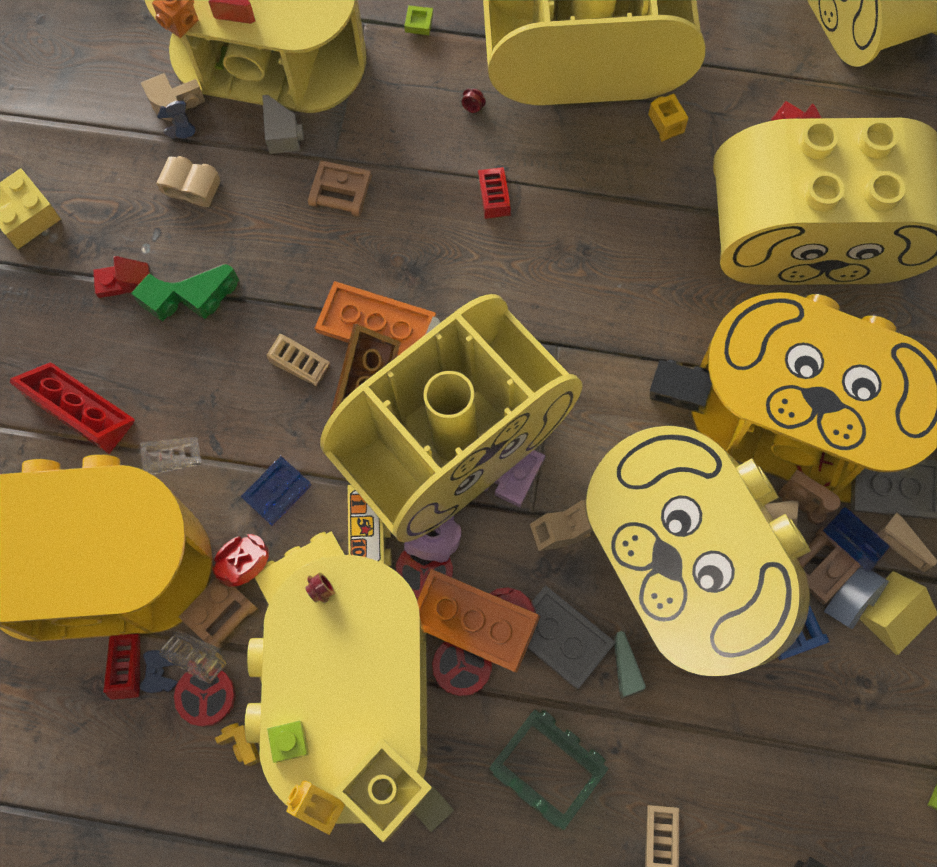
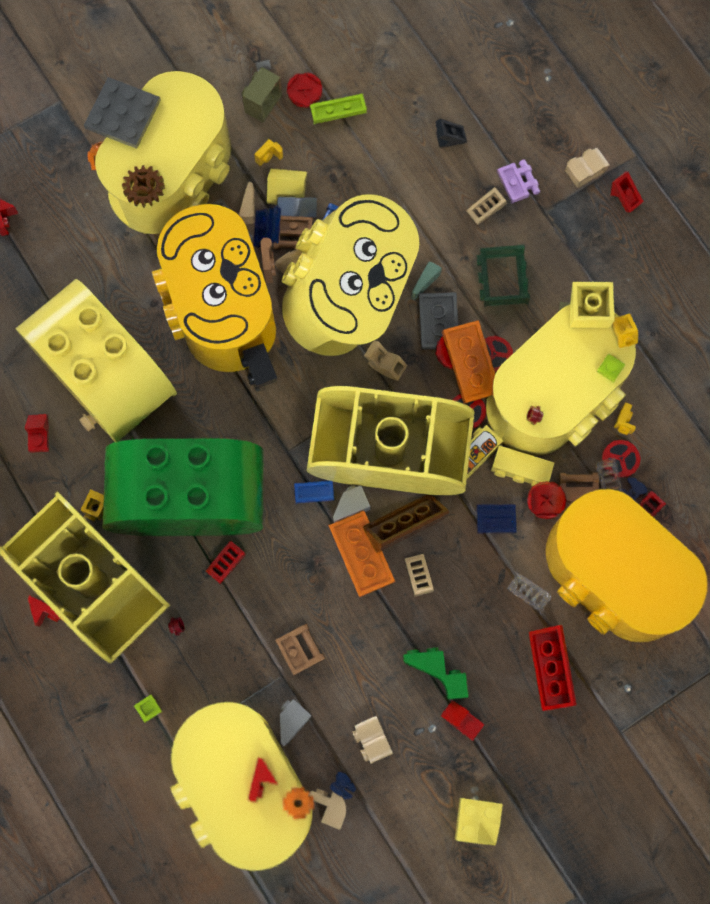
camera: 135 degrees left, 5 degrees up
none -> green brick [103,438,264,536]

